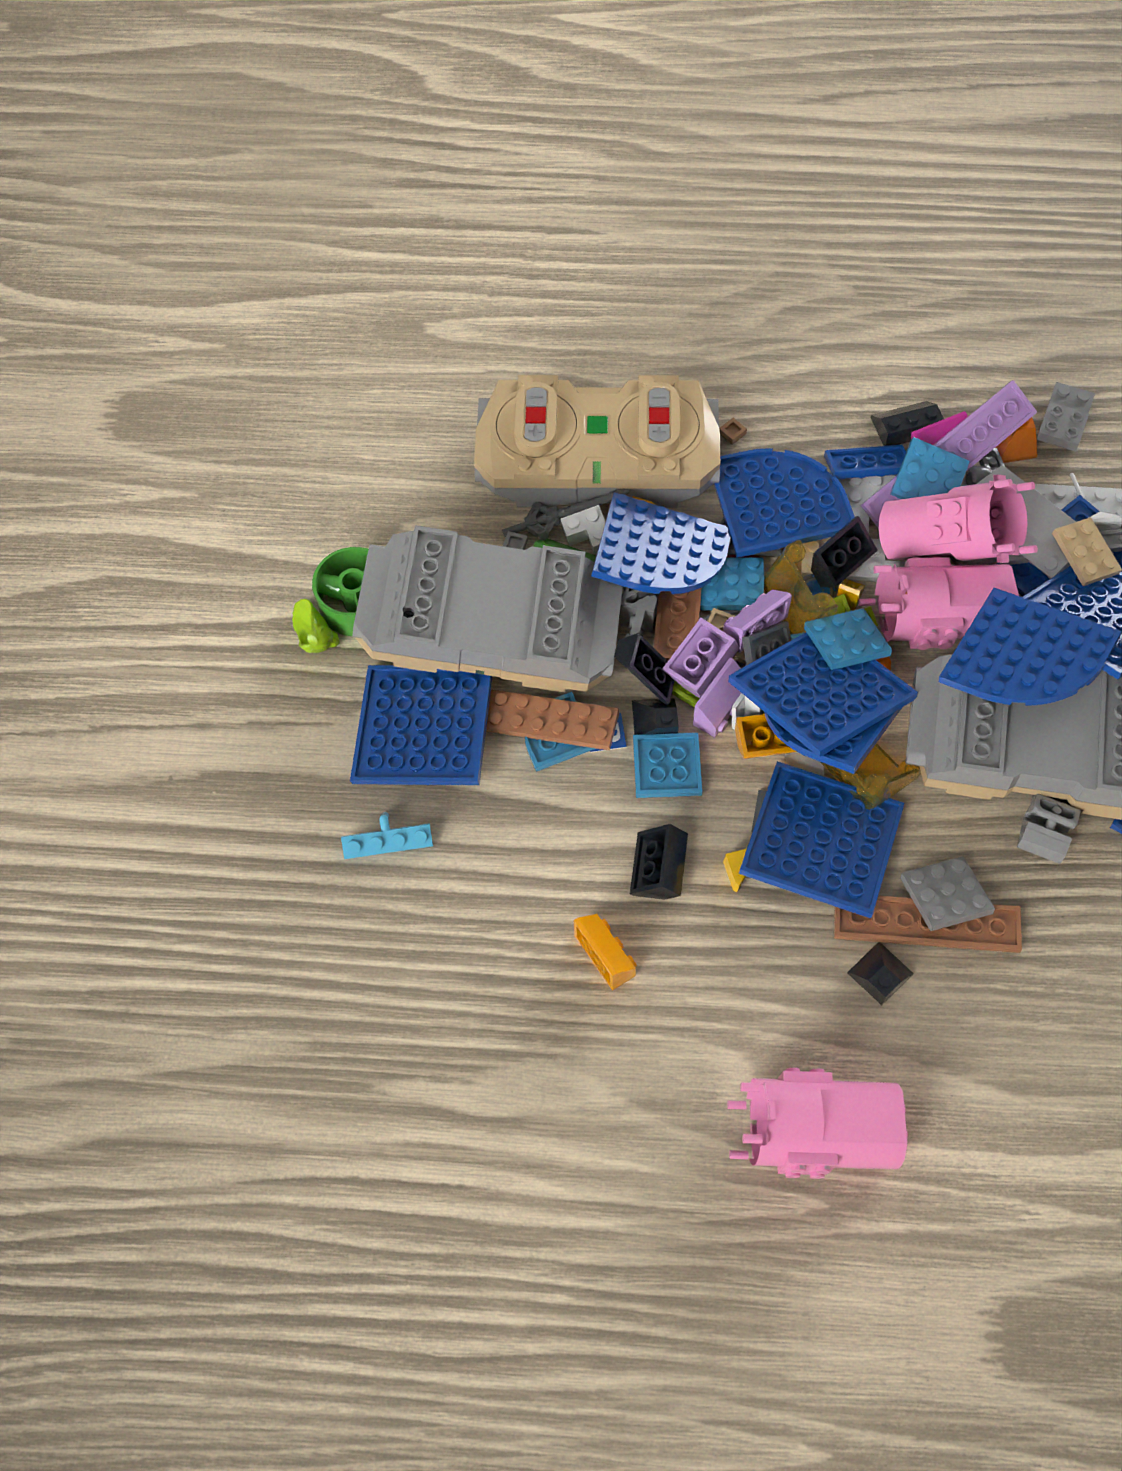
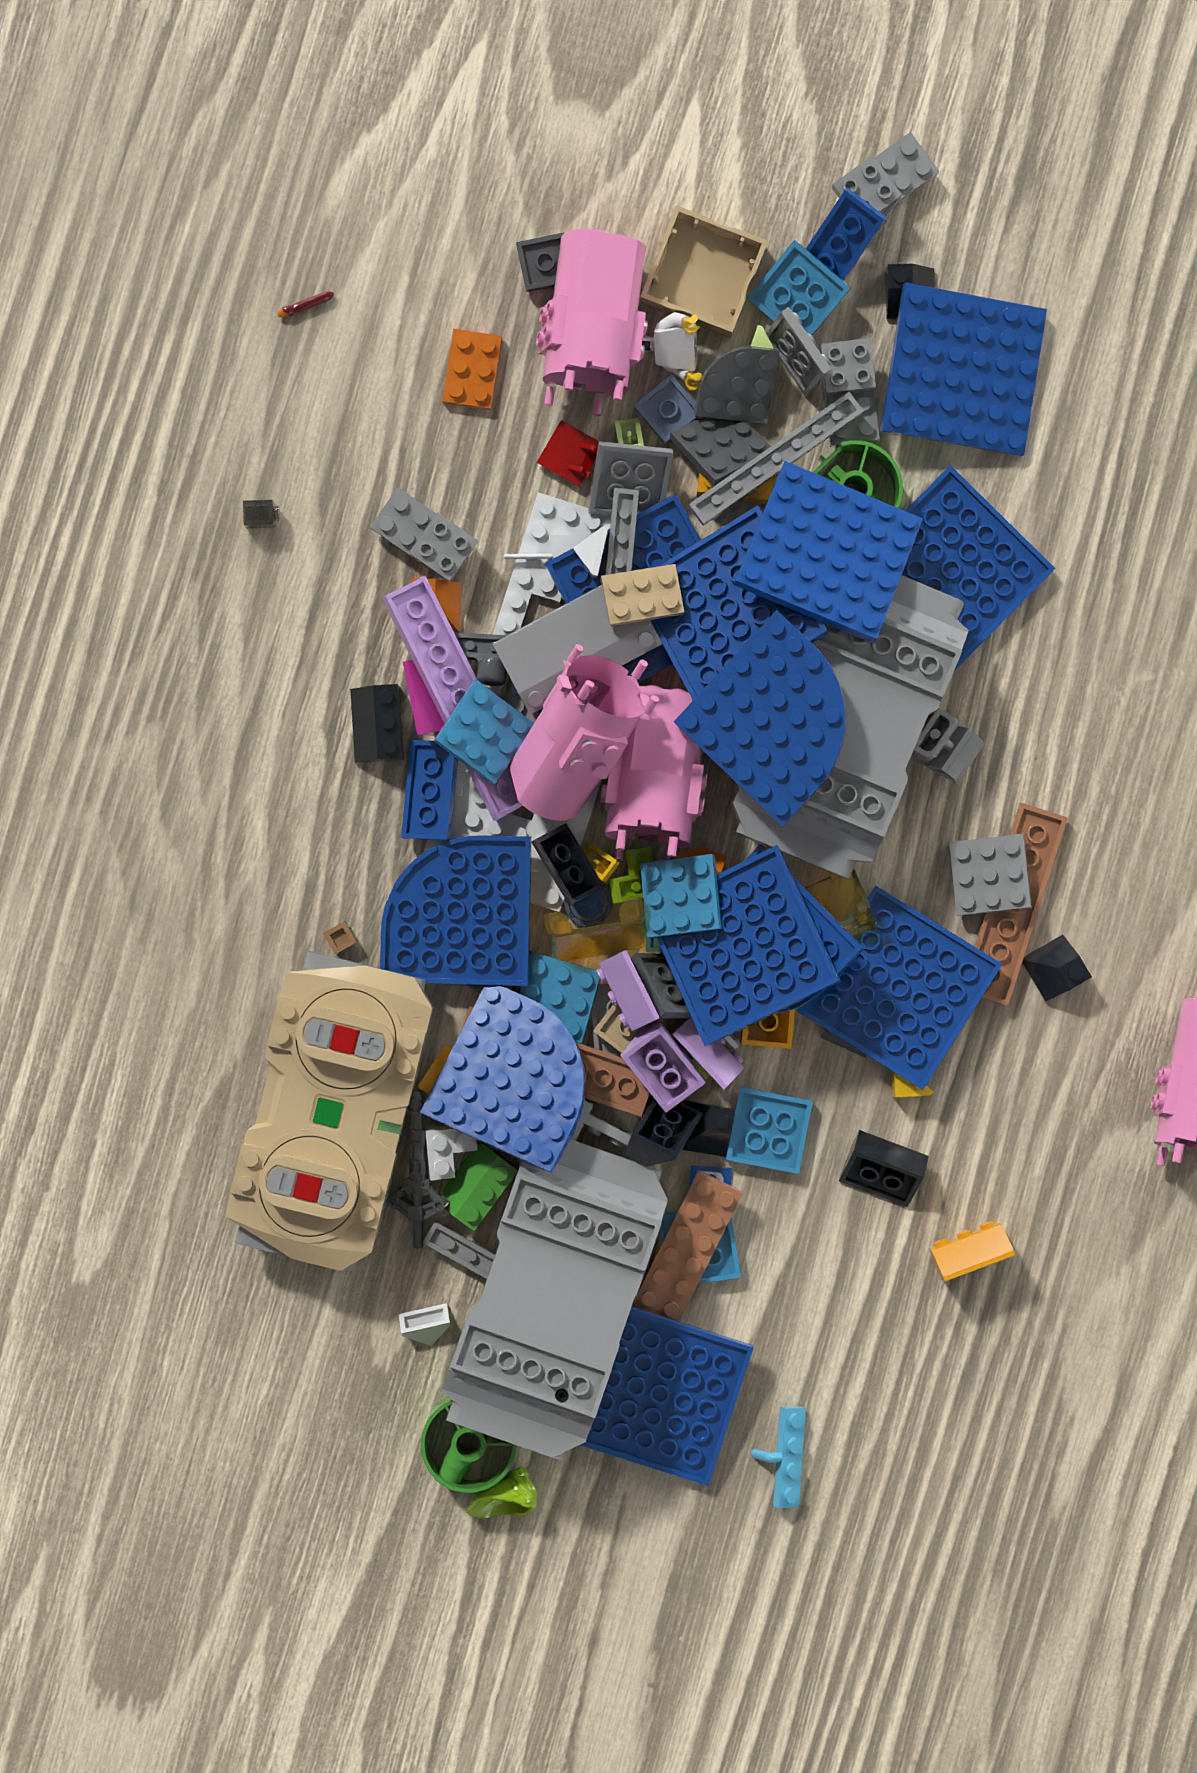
camera: 85 degrees left, 25 degrees up
none -> clear smoke brick [243,499,280,529]

